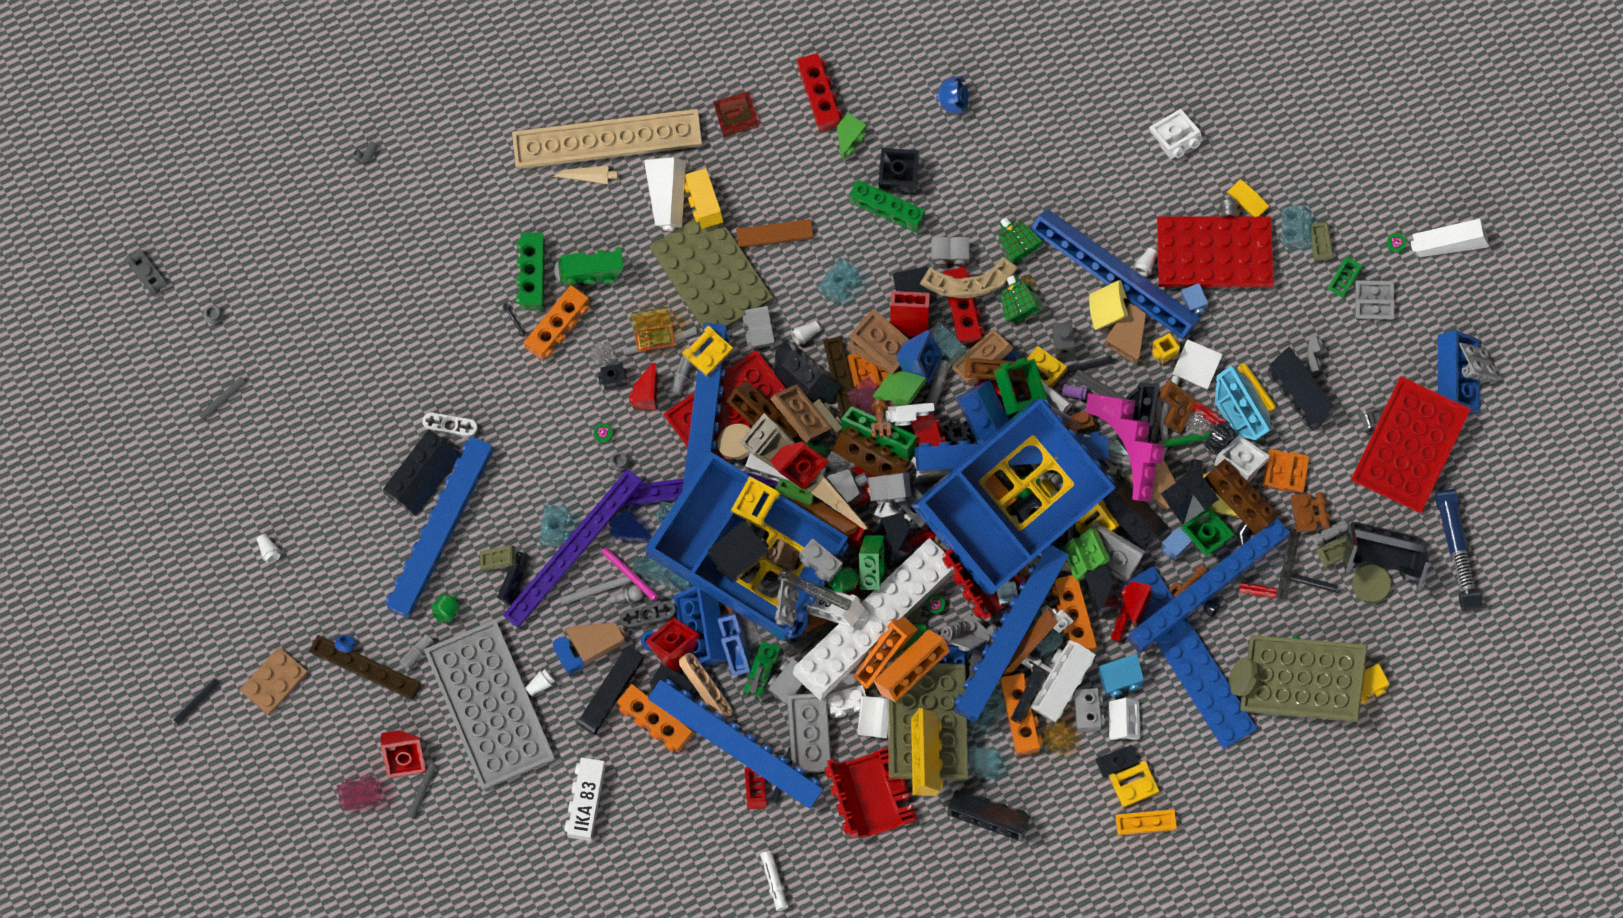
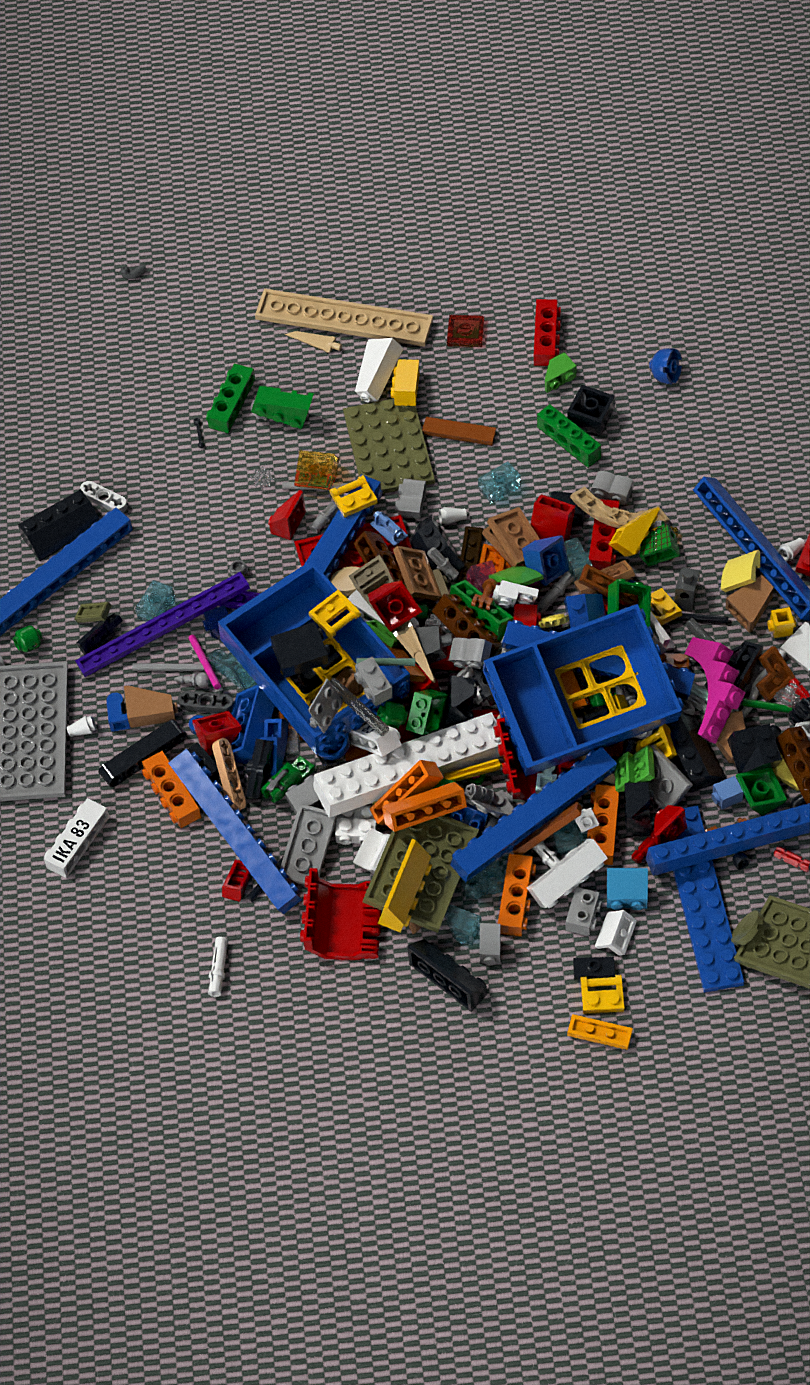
camera: 20 degrees right, 15 degrees down
orange brick [523,285,590,361] -> none
green tile [594,423,613,444] -> none
black brick [597,362,627,390] -> none
green torso [999,217,1042,264] -> none
black pin [1010,665,1049,724] -> none
clear yellow gear [1042,721,1075,754] -> none
medium lavender pin [1062,384,1087,401] -> none
none -> black piece [244,739,273,799]
none -> sand green bar [356,658,415,666]
none -> medium blue hinge [370,511,408,546]
none -> light grey axle [427,547,459,580]
none -> yellow axle [444,759,501,782]
none -> light grey slope [479,923,501,965]
none -> light yellow gear [538,613,569,628]
none -> yellow slope [609,507,660,557]

